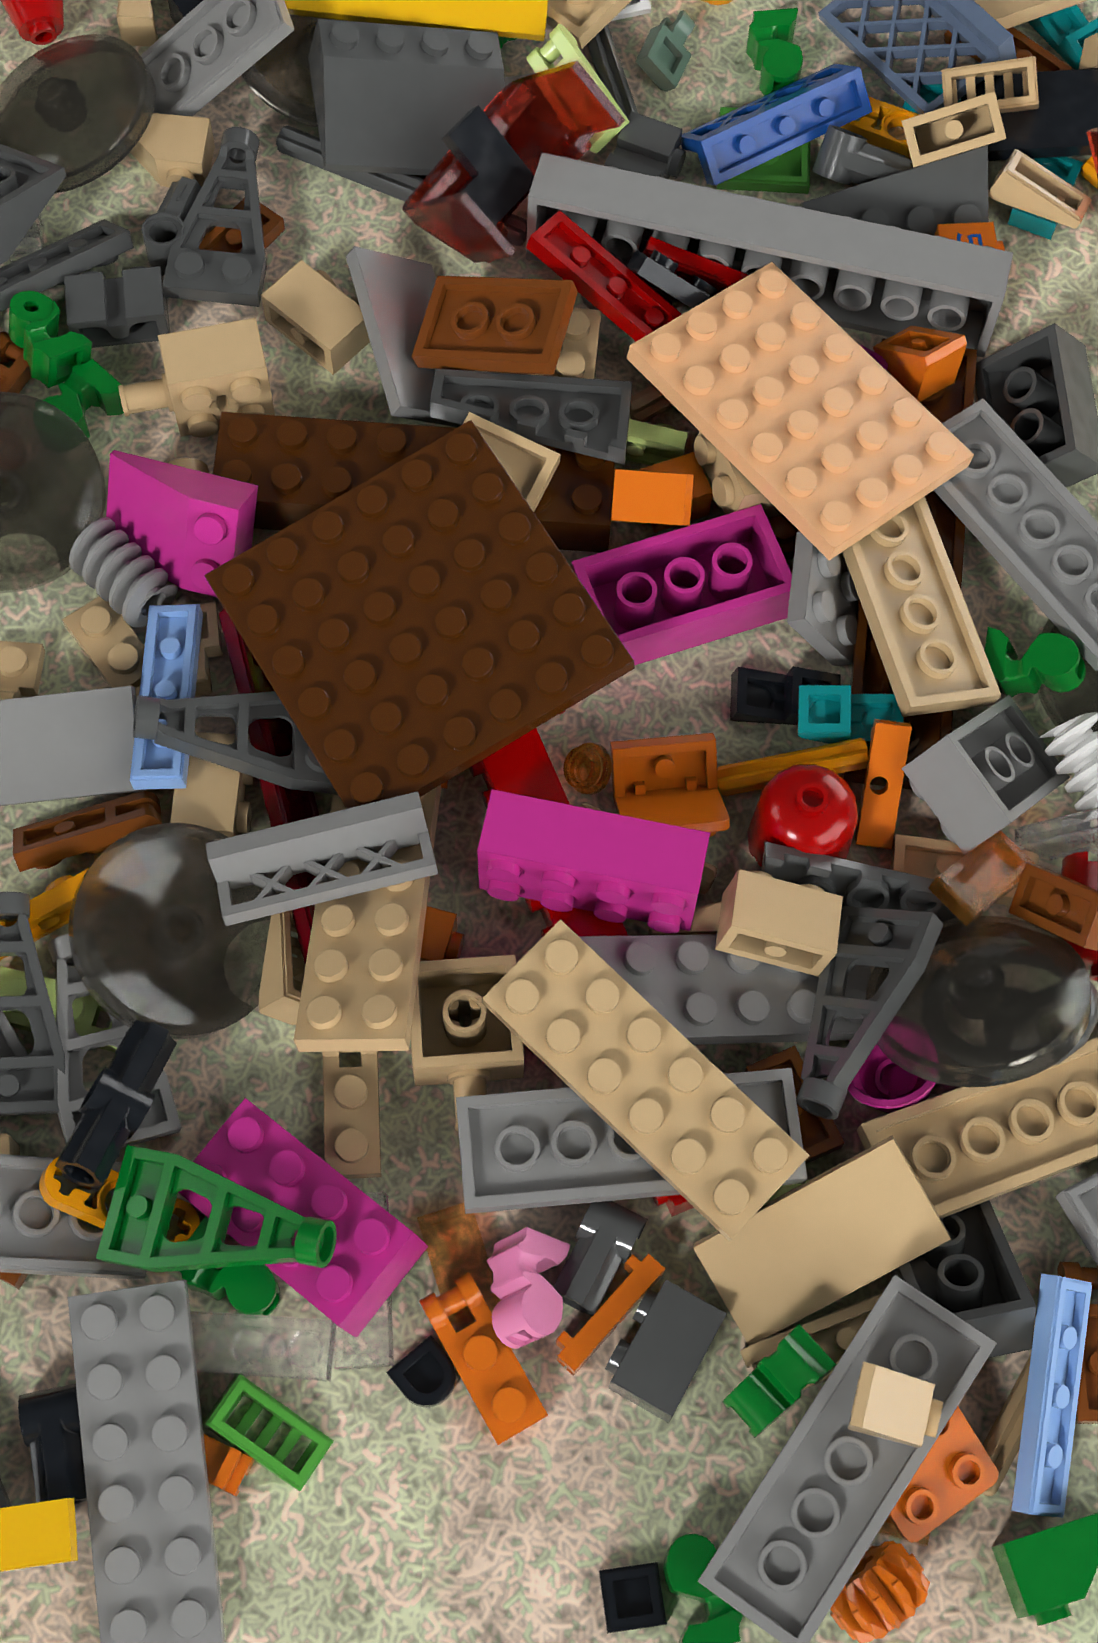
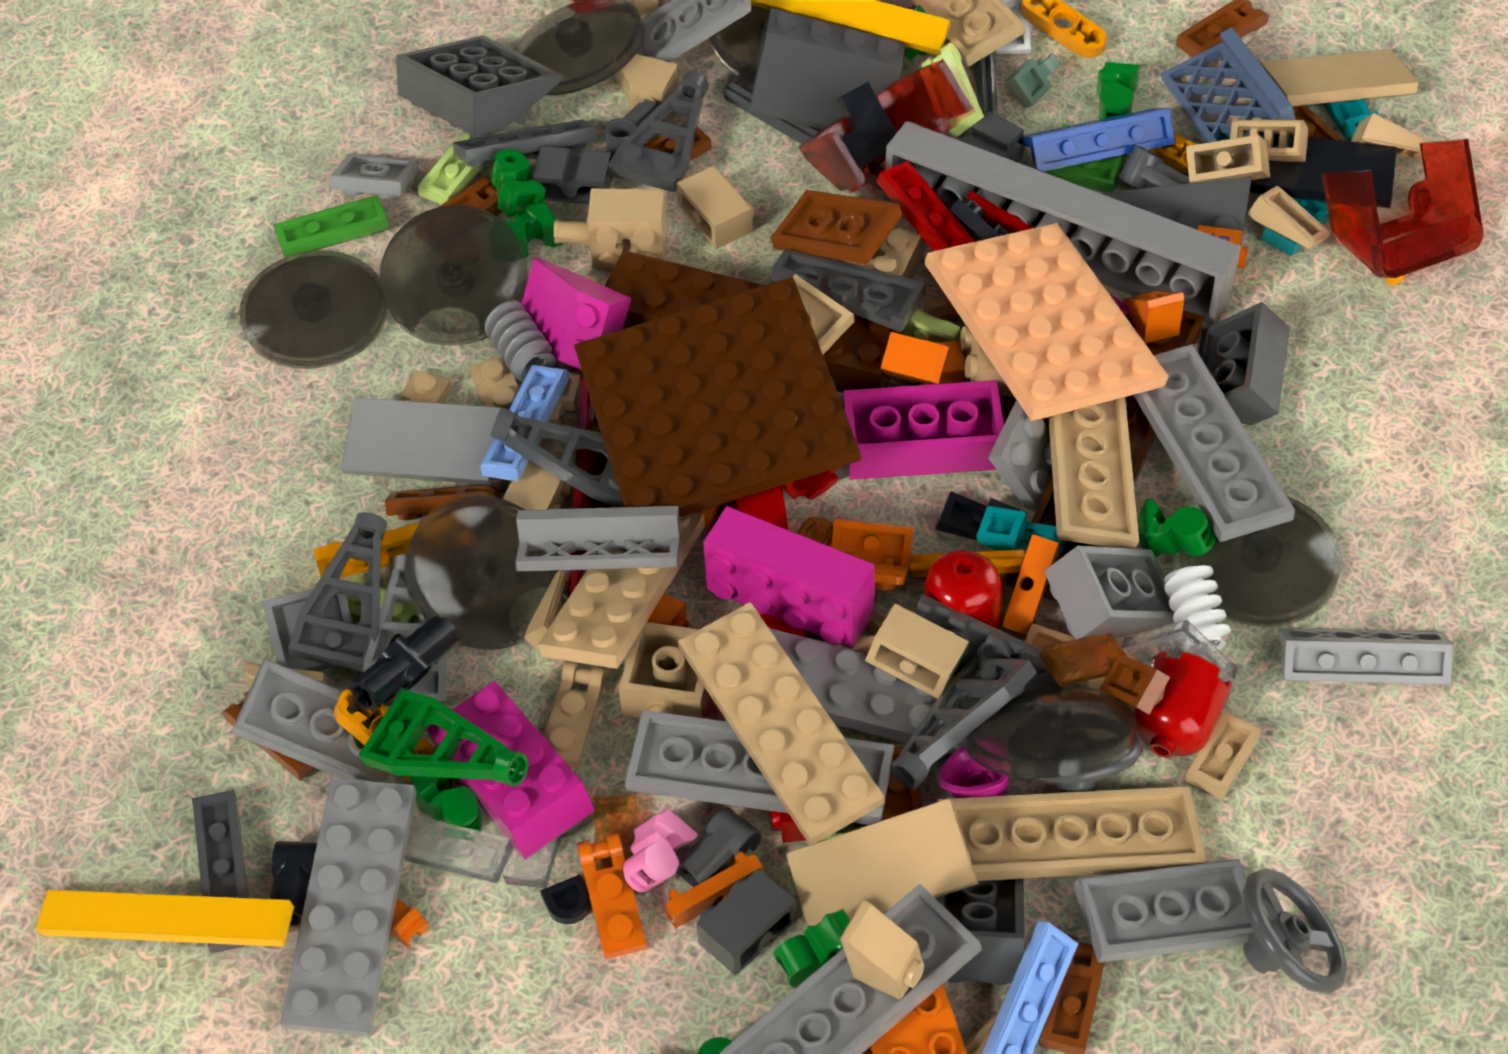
camera: 20 degrees right, 15 degrees down
bright green slope [202,1374,334,1491] -> none
light grey tile [346,246,461,428] -> none

